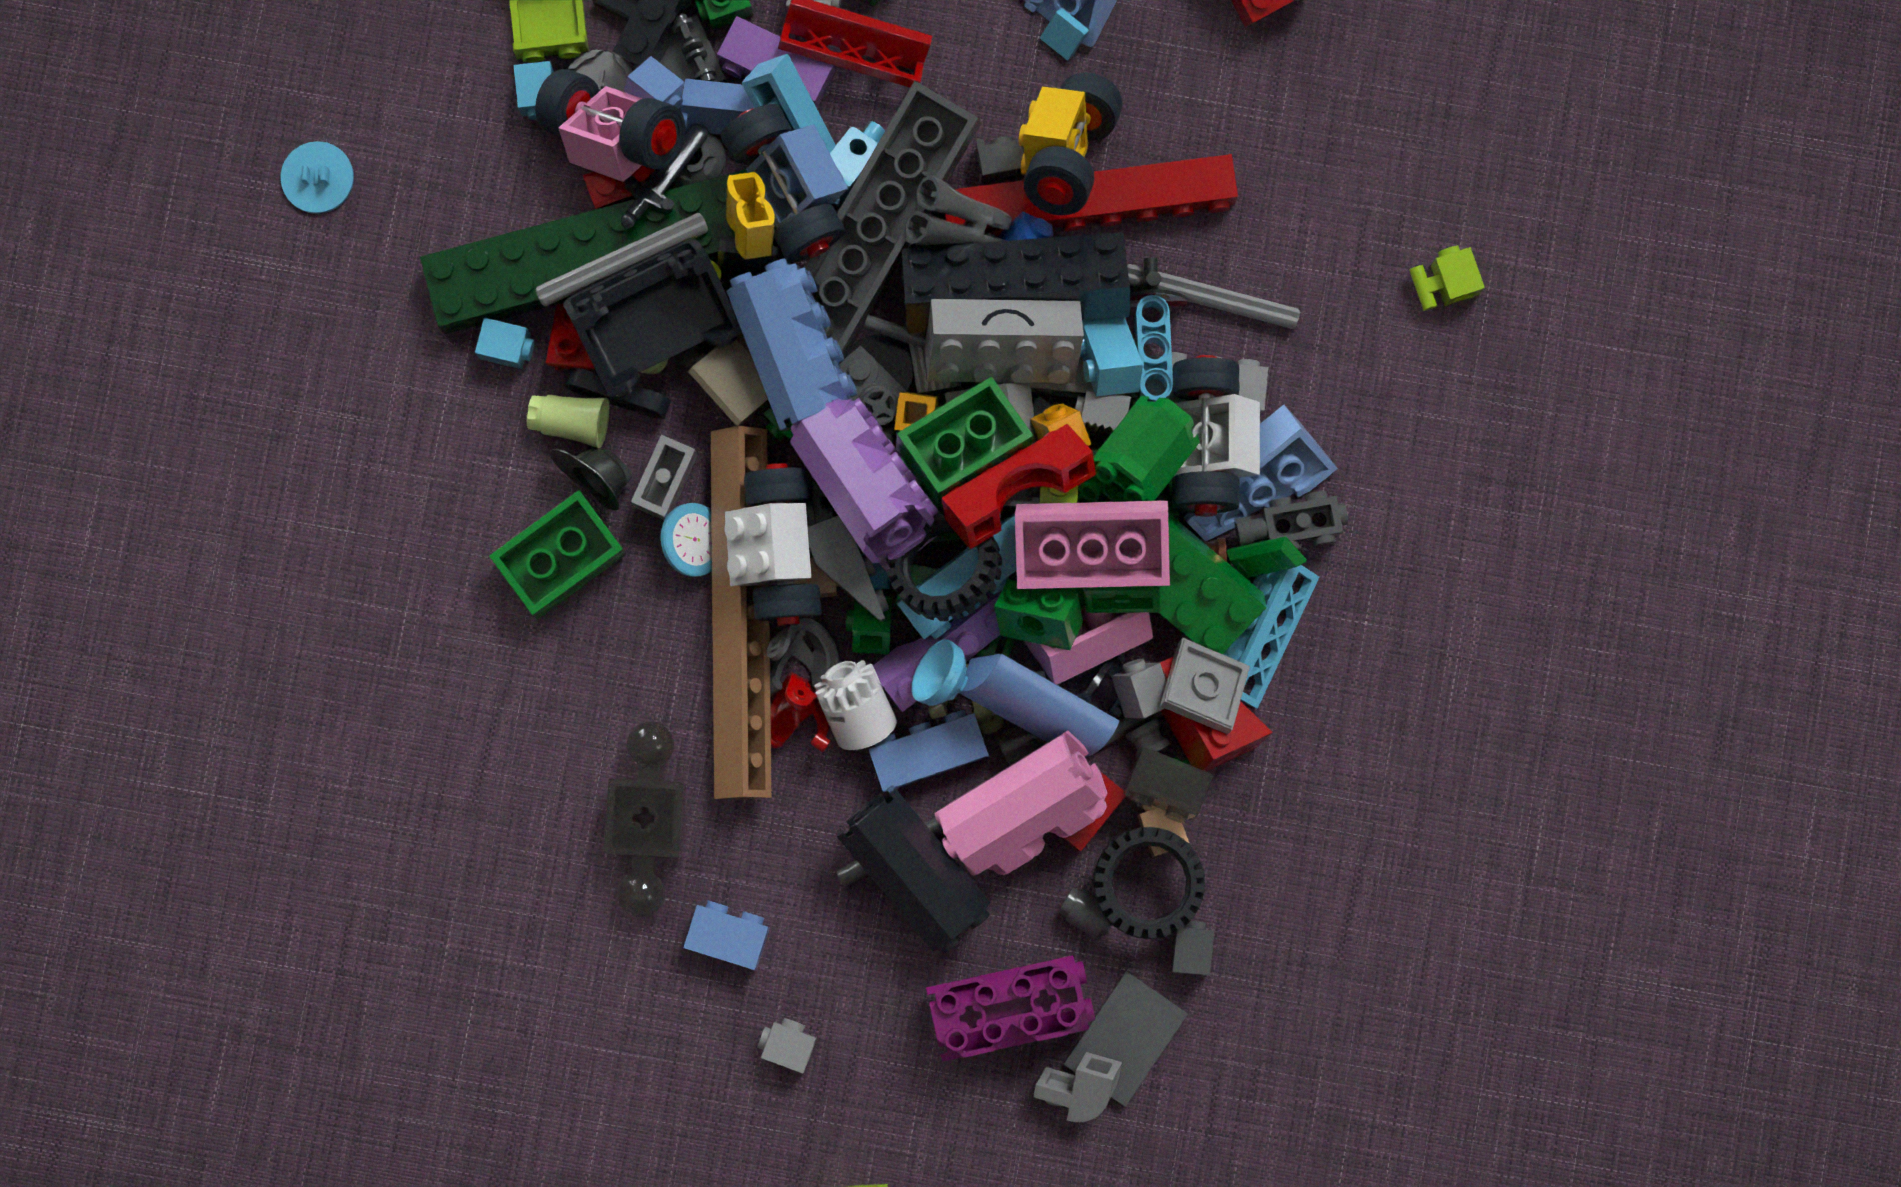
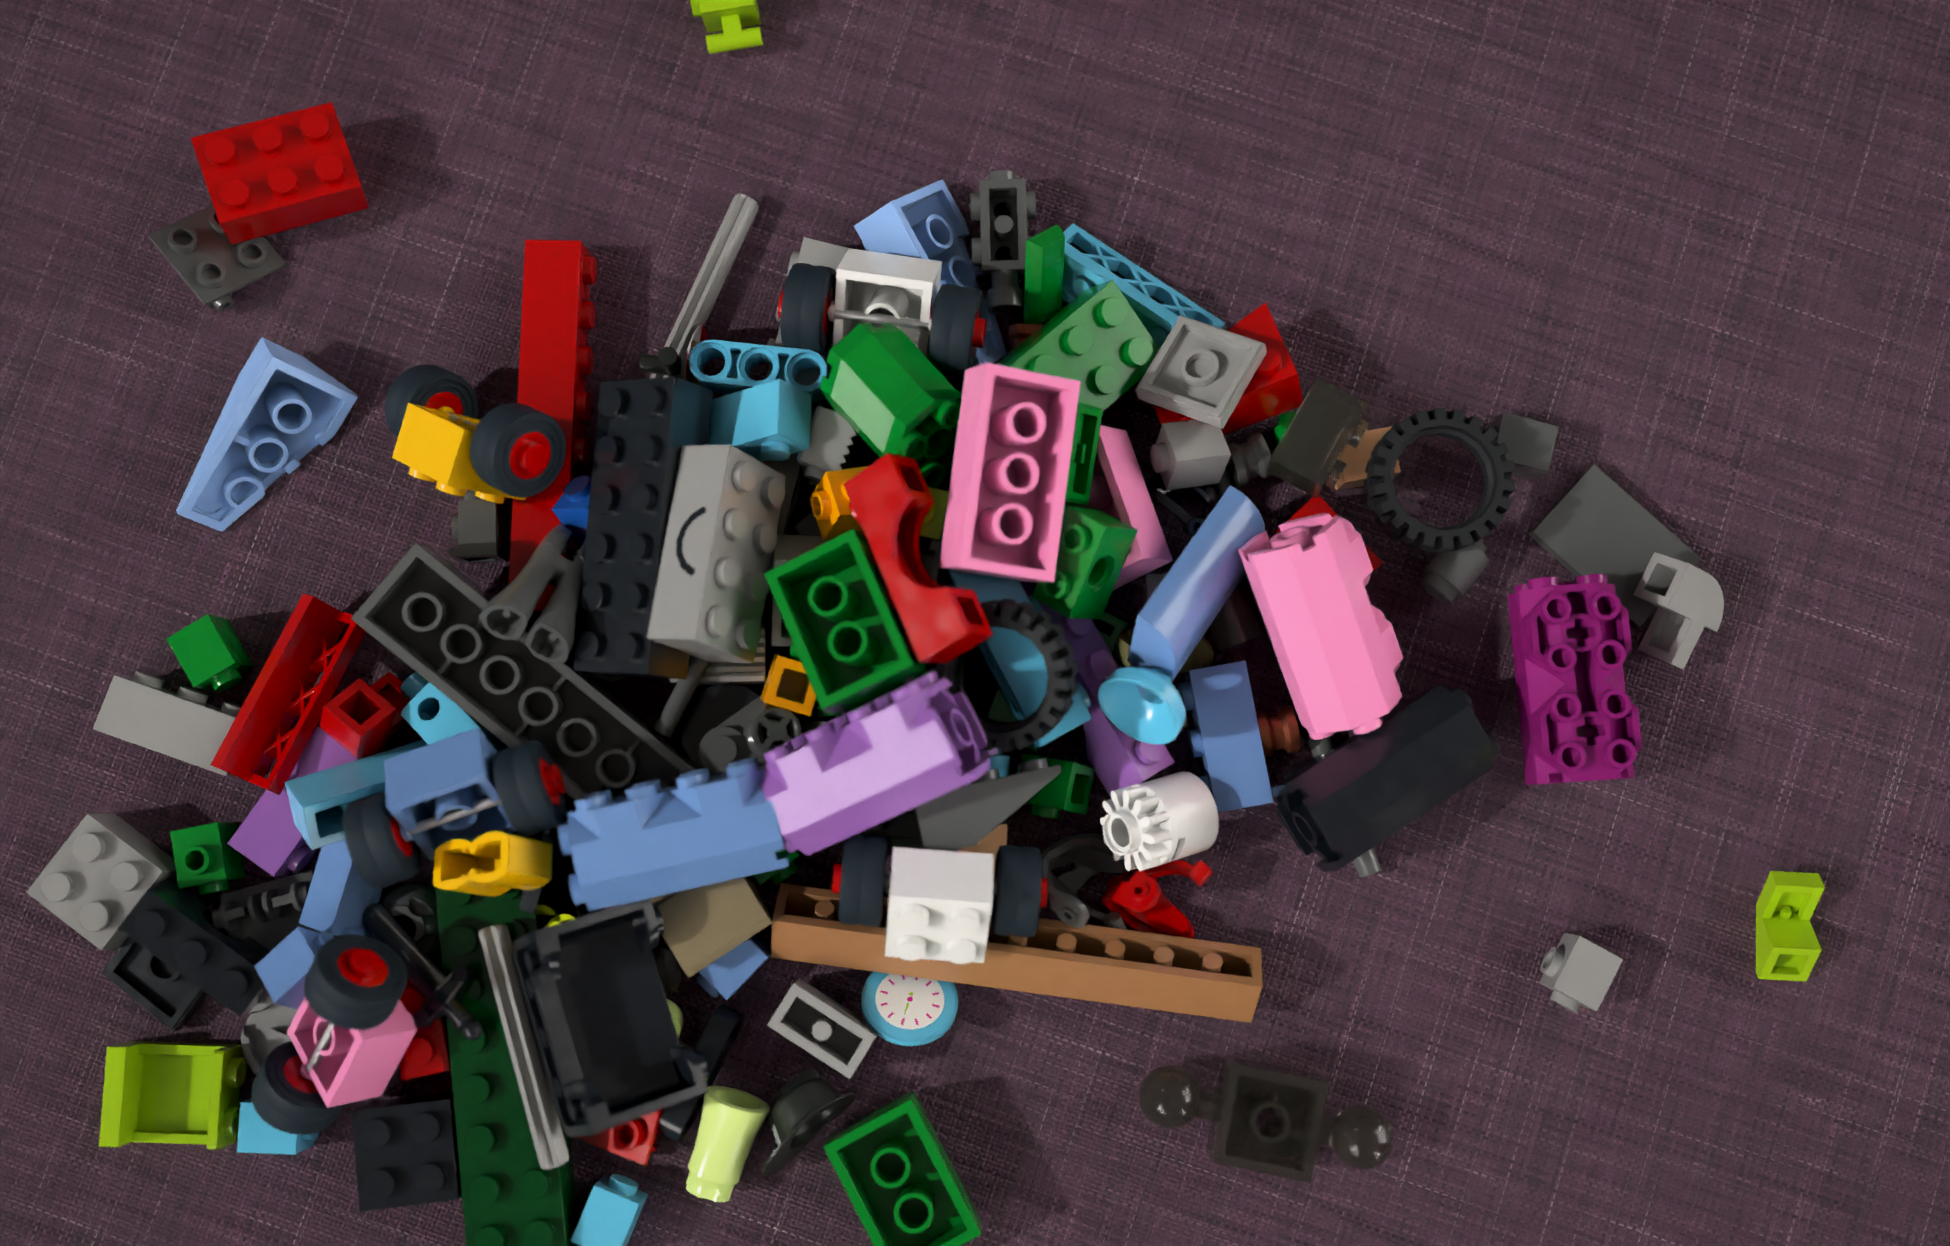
camera: 75 degrees left, 0 degrees up
medium blue piece [683,900,770,970] -> none
medium azure tile [1040,8,1089,60] -> none
none -> red brick [320,671,410,760]
none -> black brick [352,1092,462,1212]
none -> medium blue brick [696,935,771,1000]
none -> copper wheel [1256,705,1300,757]

